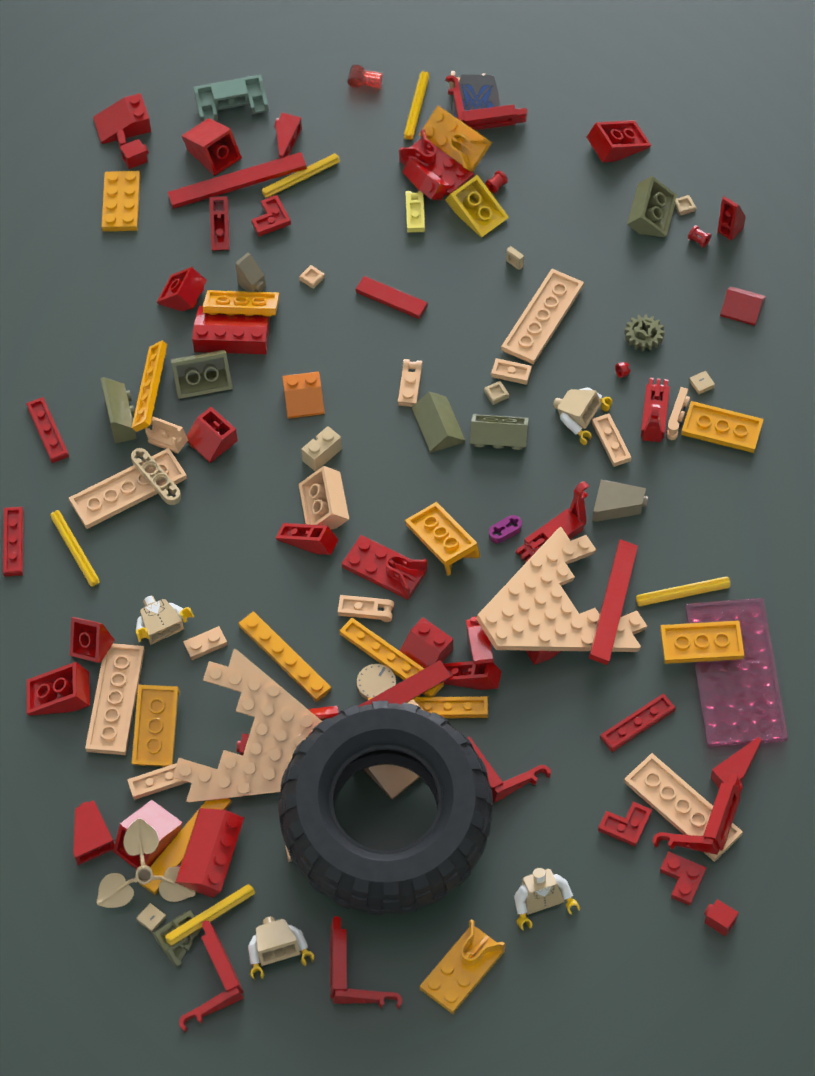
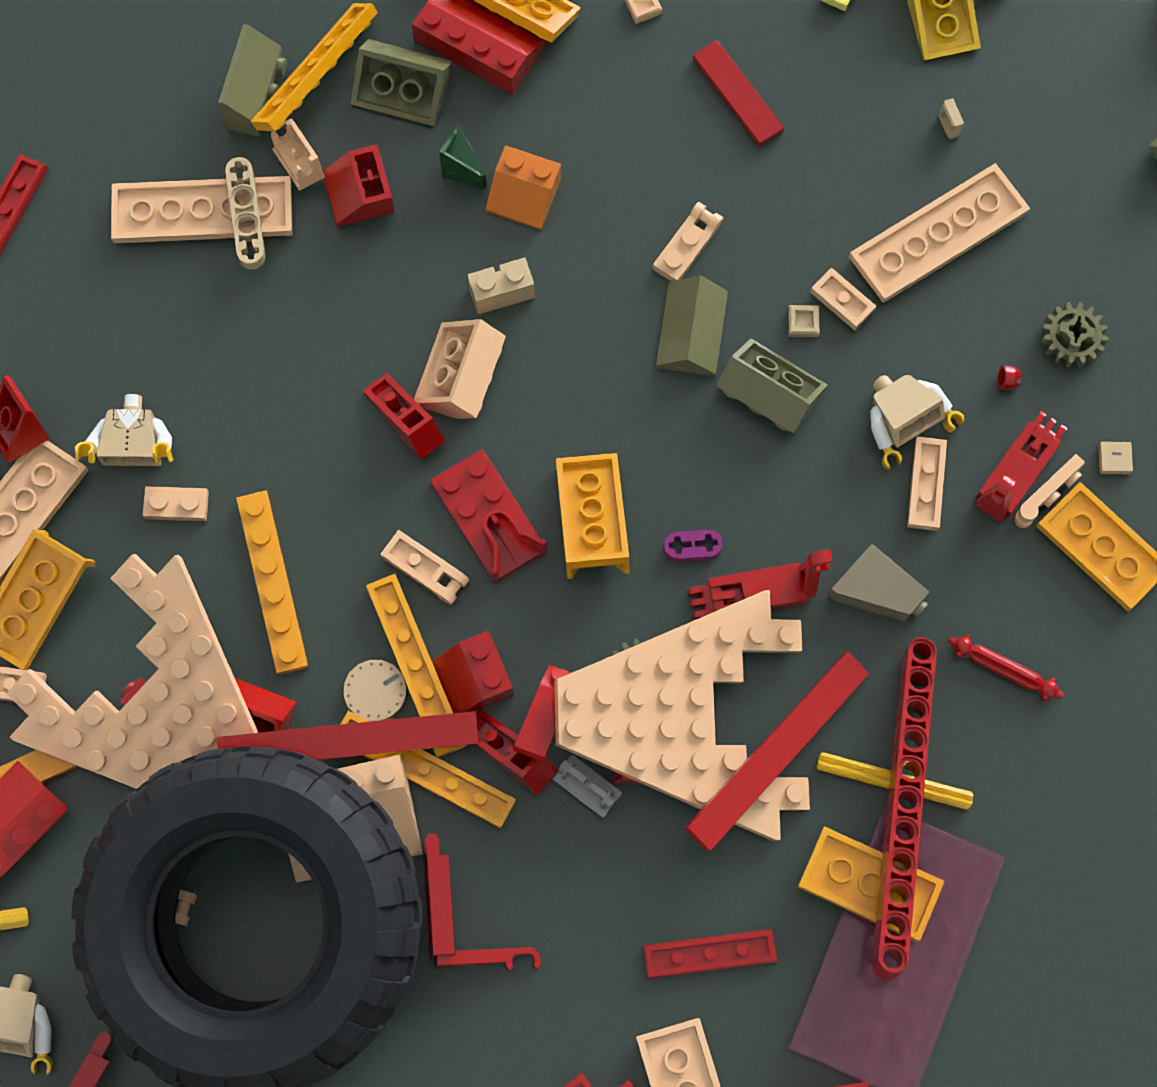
camera: 25 degrees right, 15 degrees up
red tile [26,397,69,463] -> none
yellow axle [50,510,100,587] -> none
none -> dark green slope [439,126,487,189]
none -> light grey hinge [552,755,622,818]
none -> red beam [872,637,937,981]
none -> red wheel [948,634,1064,702]

